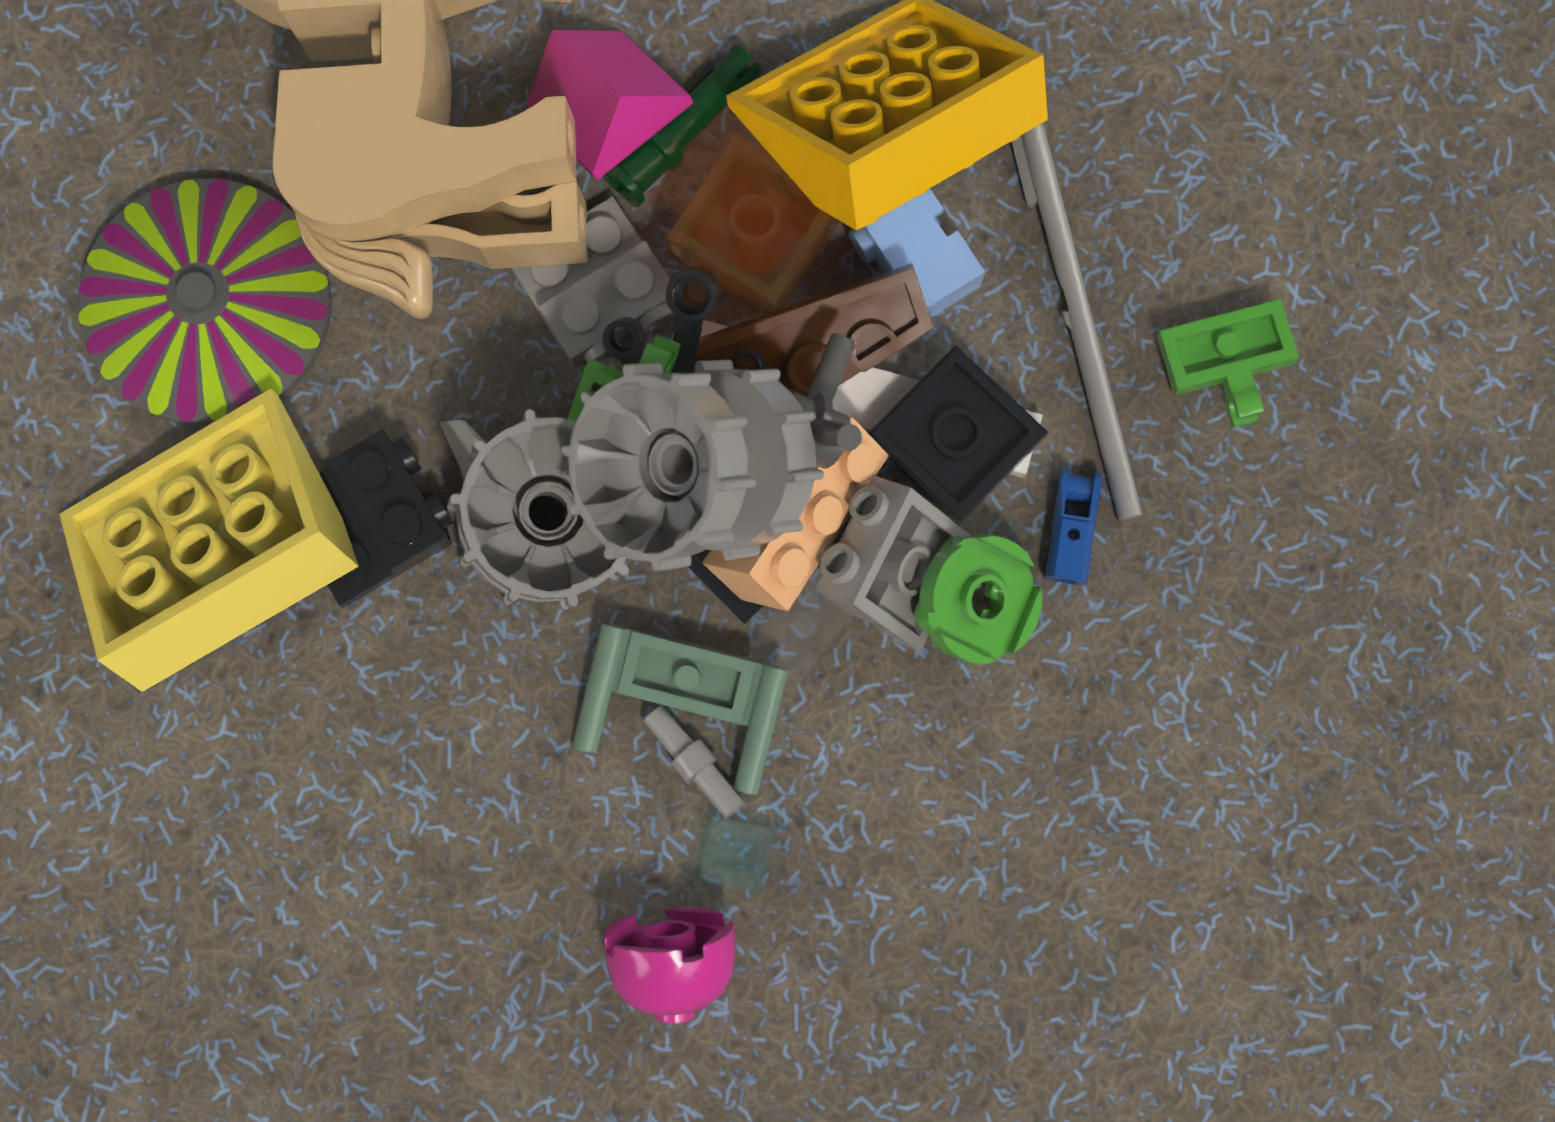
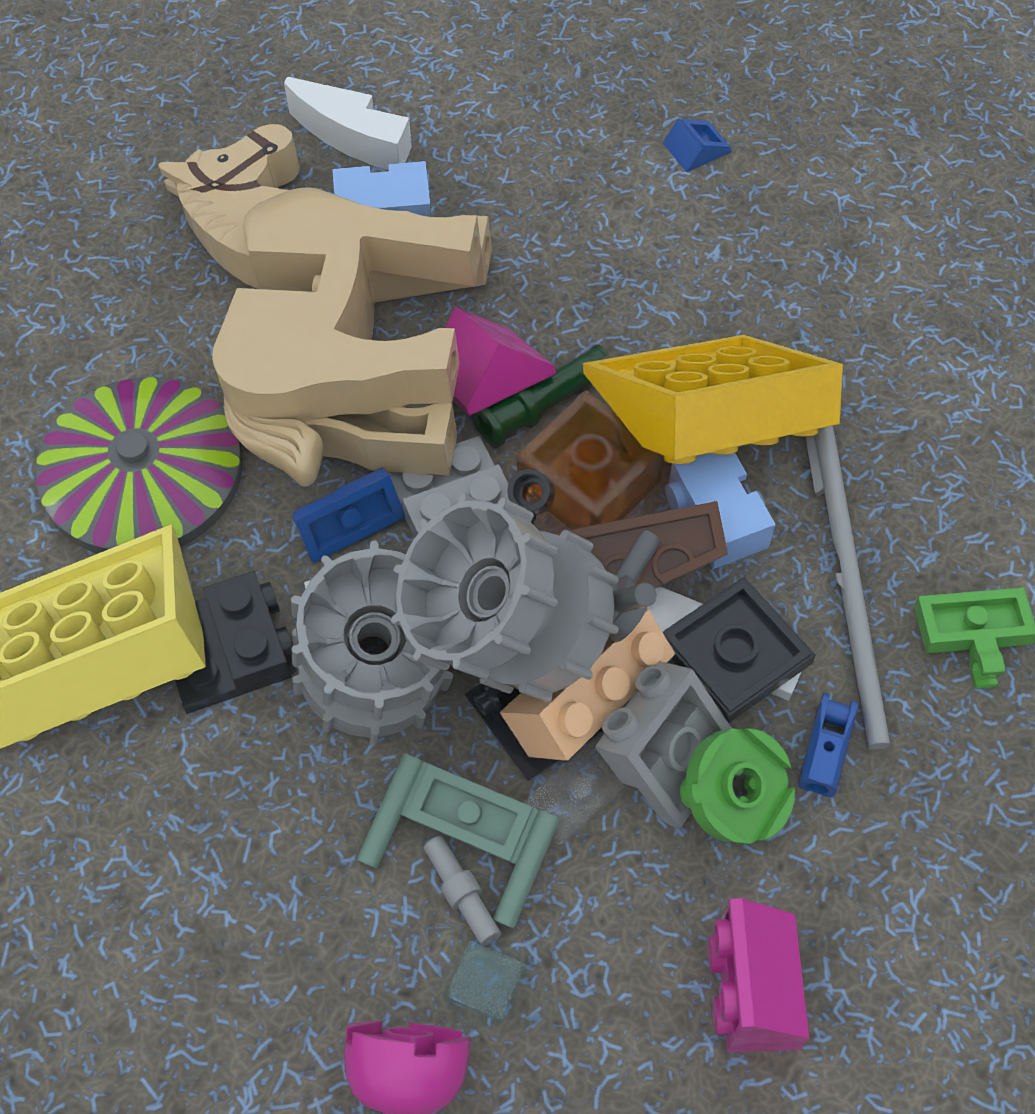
camera: 10 degrees right, 20 degrees down
none -> blue plate [292,468,405,563]
none -> dark pink slope [707,898,809,1052]

